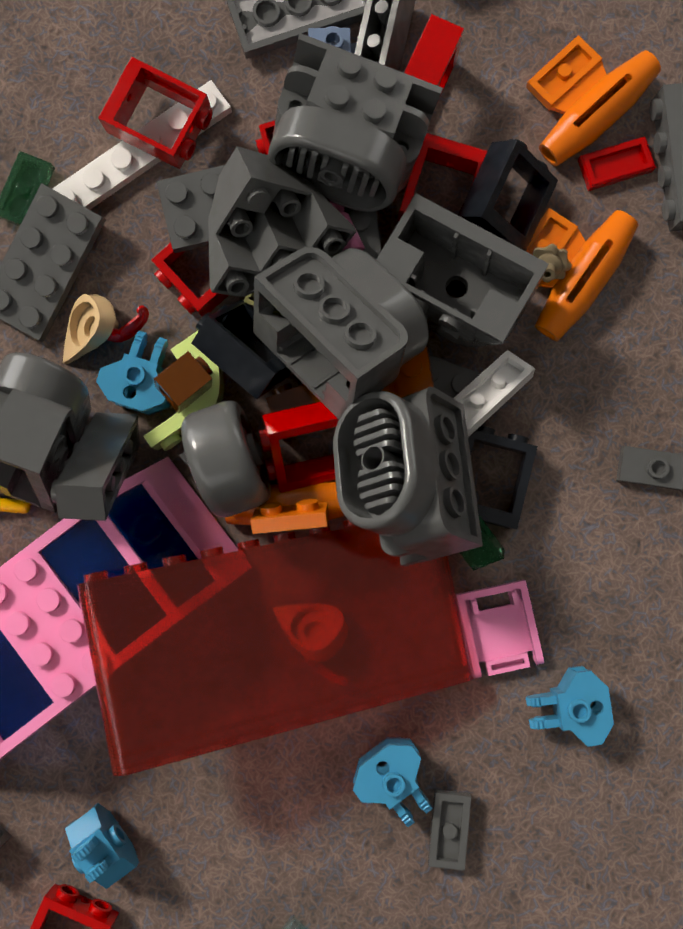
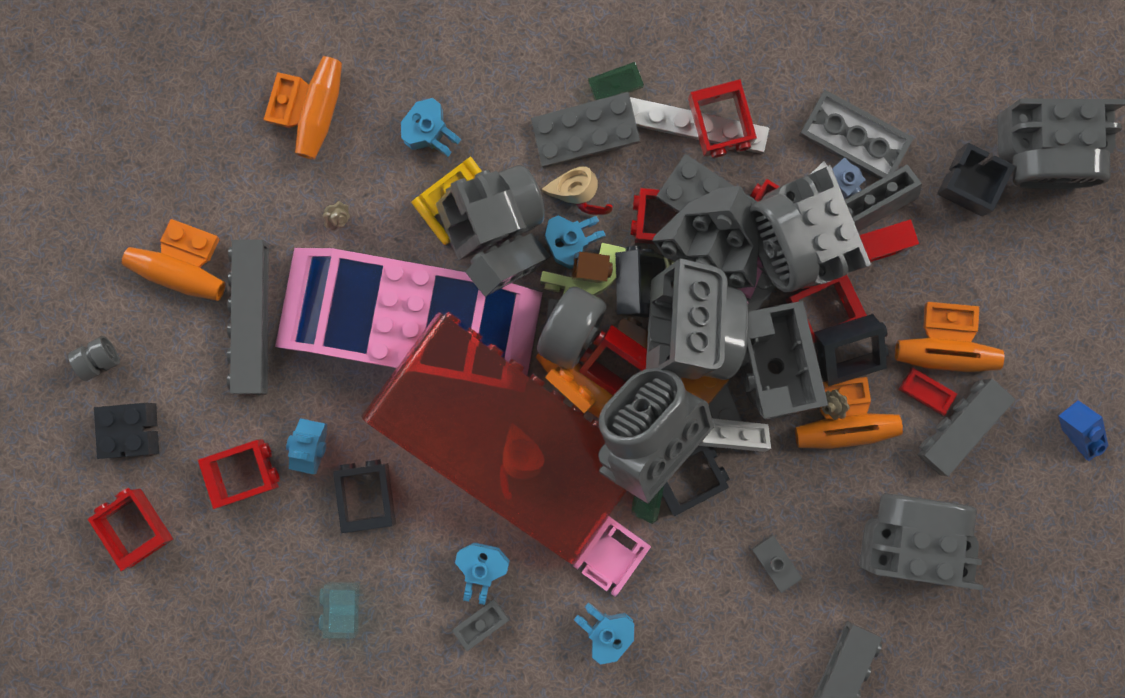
camera: 45 degrees right, 0 degrees up
none -> black window [333,459,396,533]

